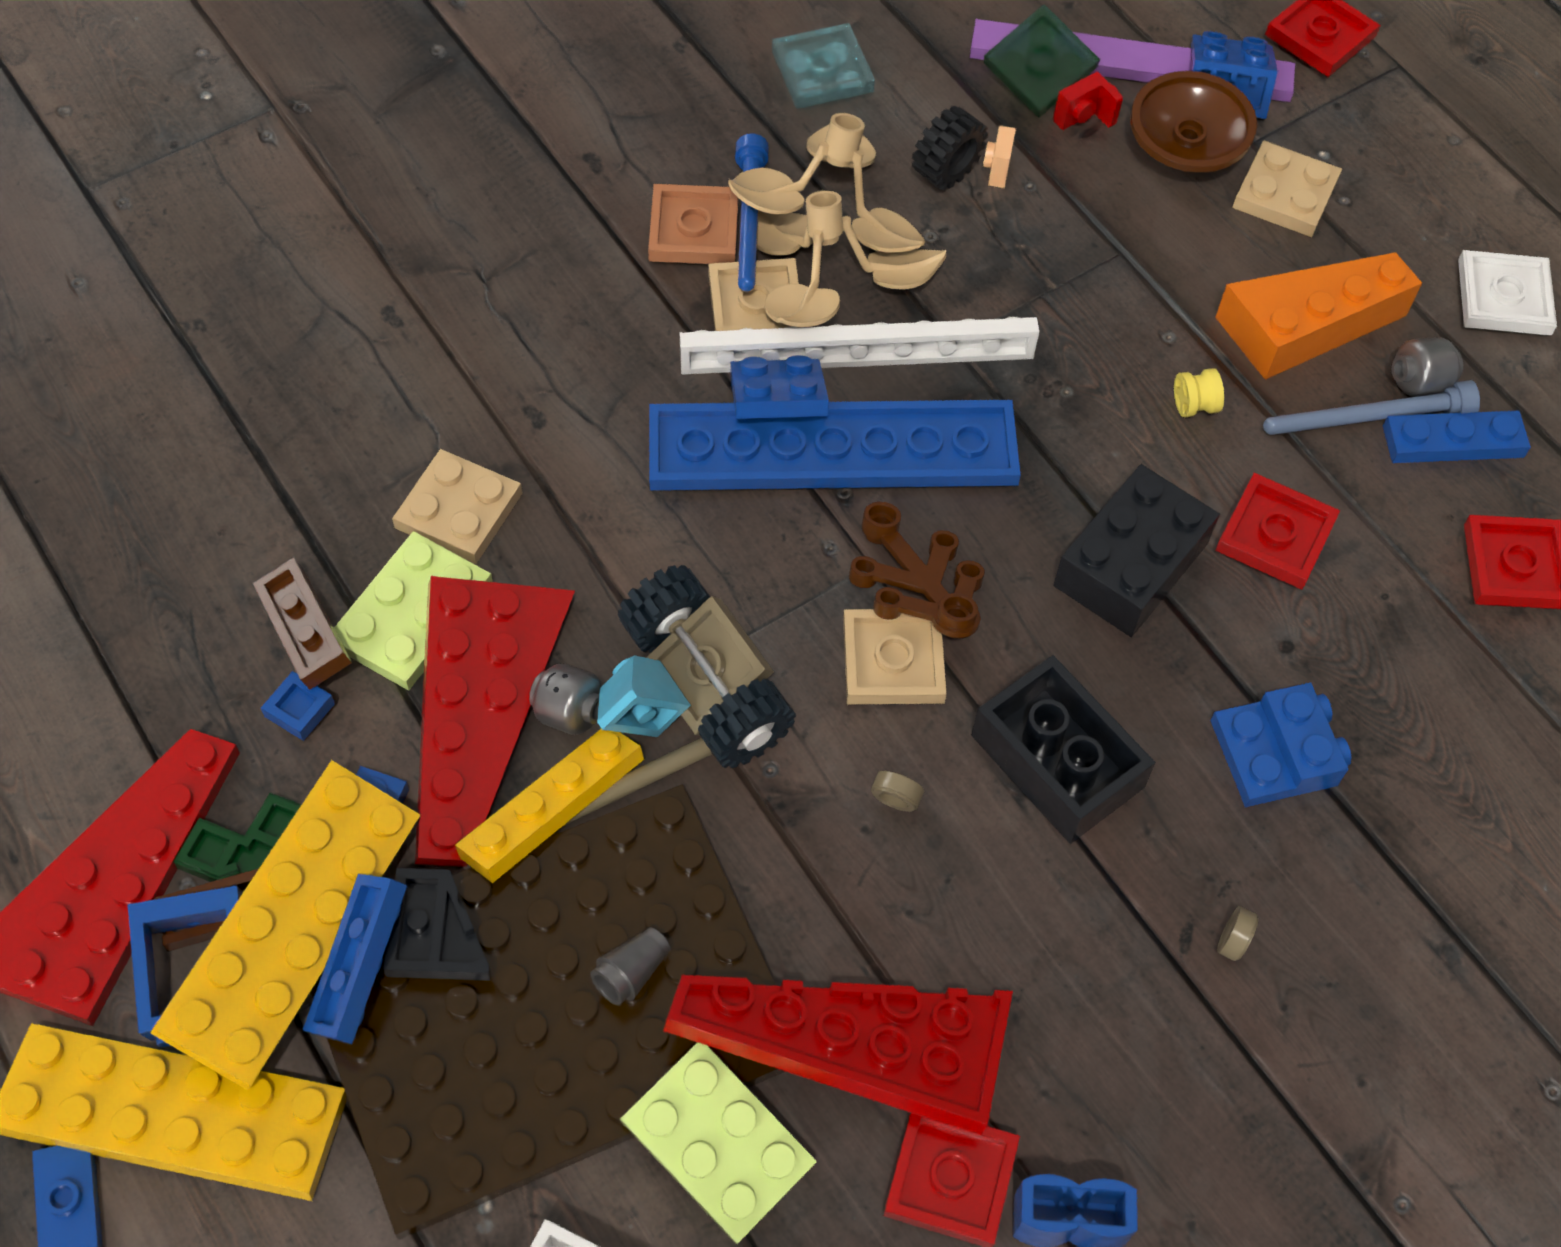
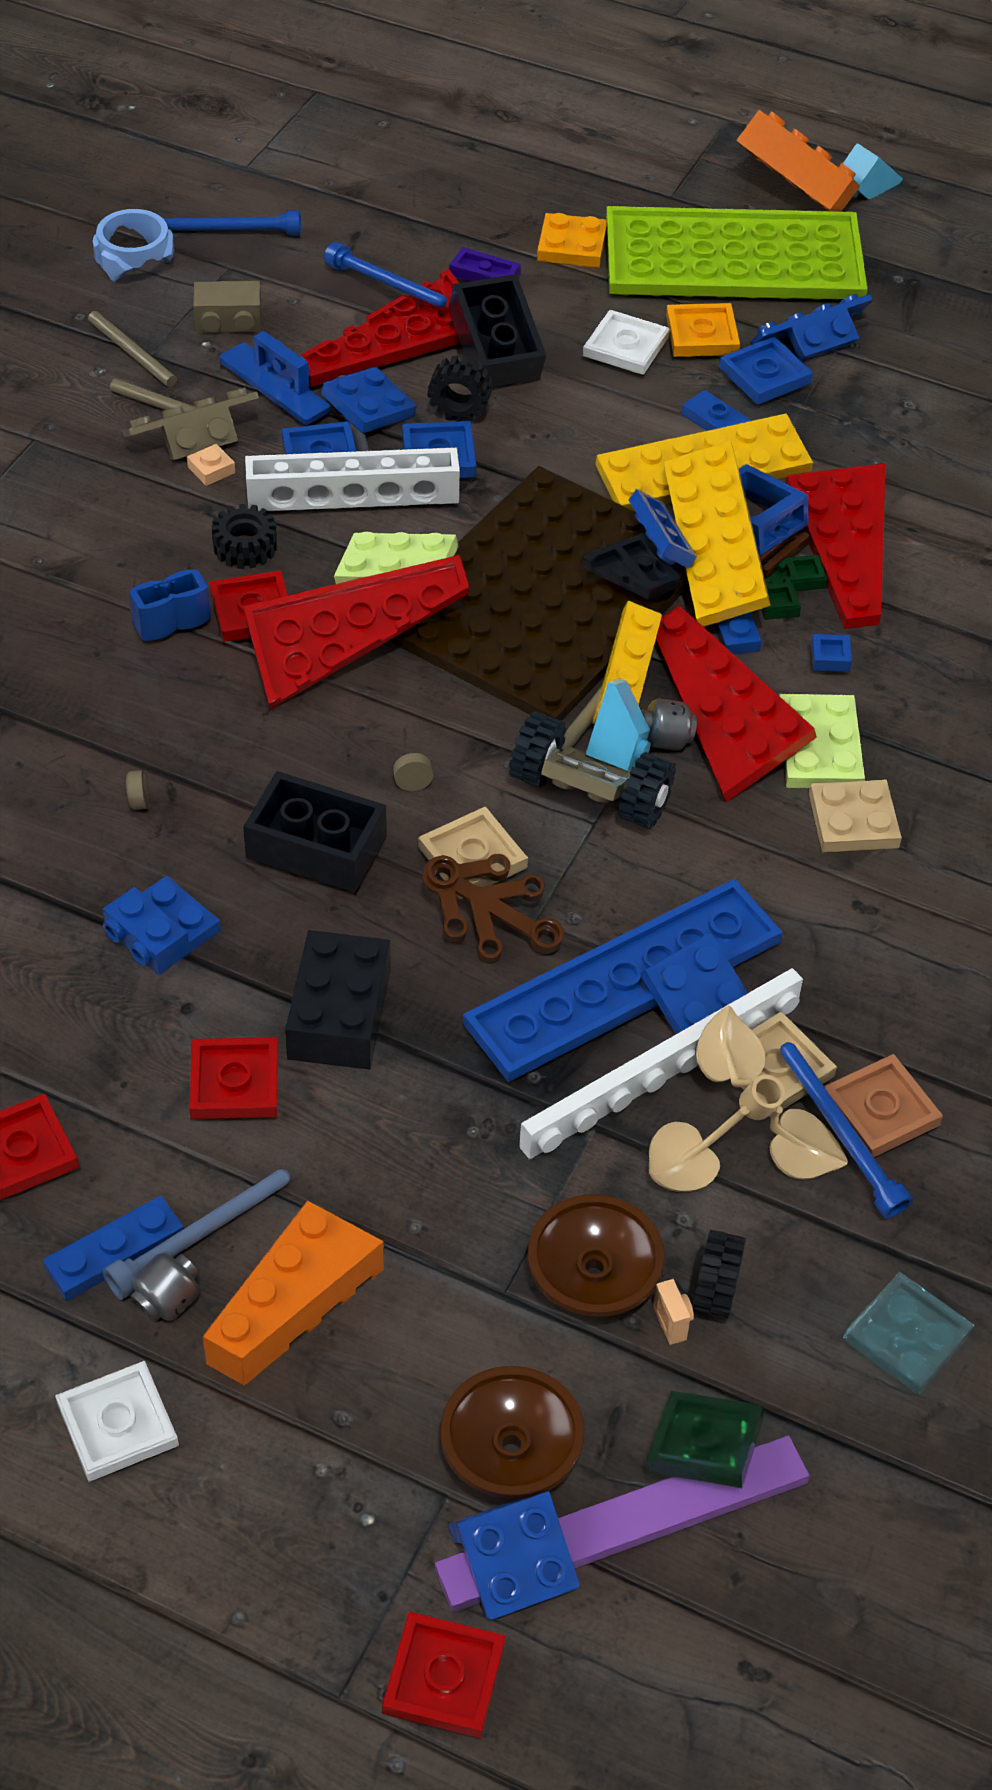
camera: 150 degrees right, 10 degrees down
plate [253,557,352,690] -> none
flat silver cone [591,927,671,1005] -> none
tan plant [728,113,925,252] -> none
red bracket [1053,71,1123,130] -> none
light yellow wheel [1174,368,1224,418] -> none
tan plate [1232,140,1342,237] -> none
none -> reddish brown dish [528,1194,664,1317]

